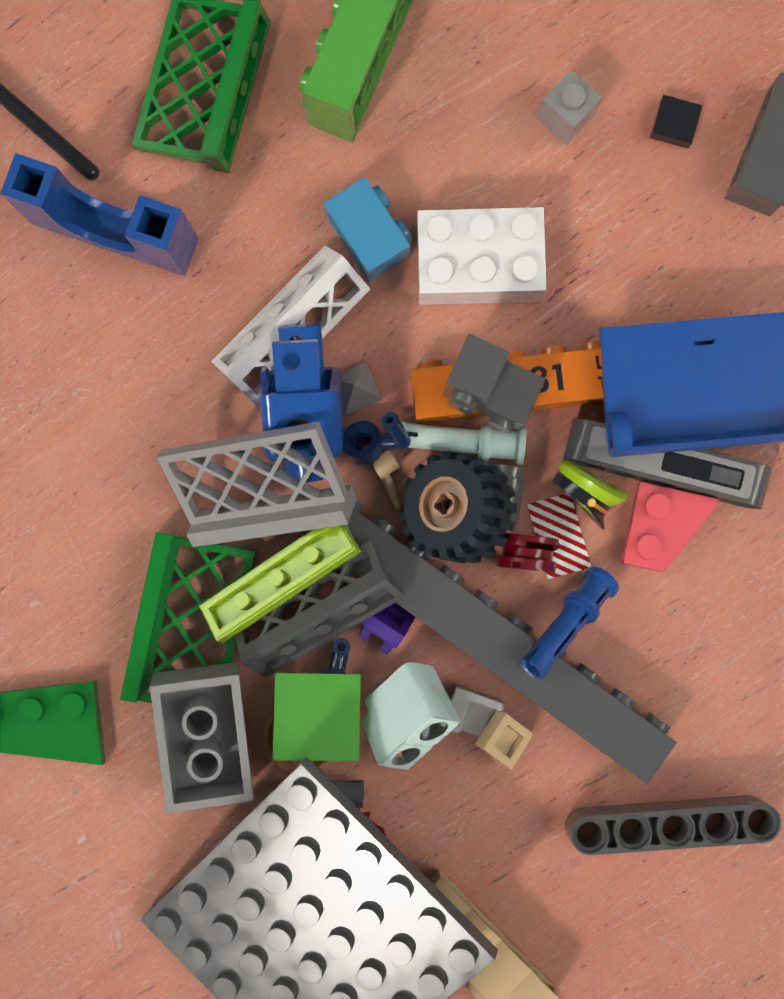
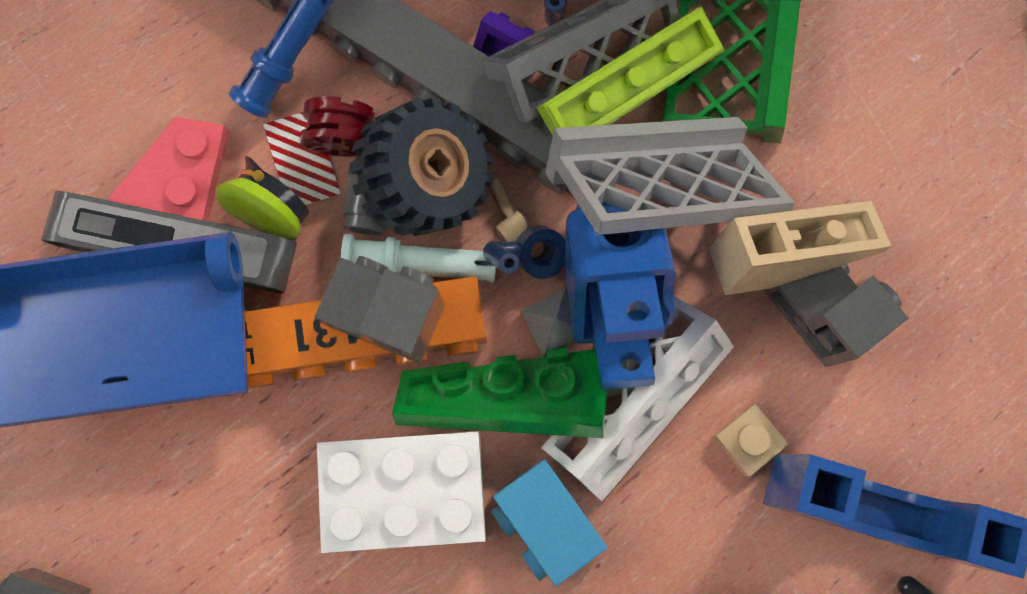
camera: 170 degrees right, 5 degrees down
none -> green wing [392,343,607,438]
none -> tan slope [709,201,892,295]
none -> tan plate [712,404,789,477]
none -> dark grey brick [764,264,909,367]

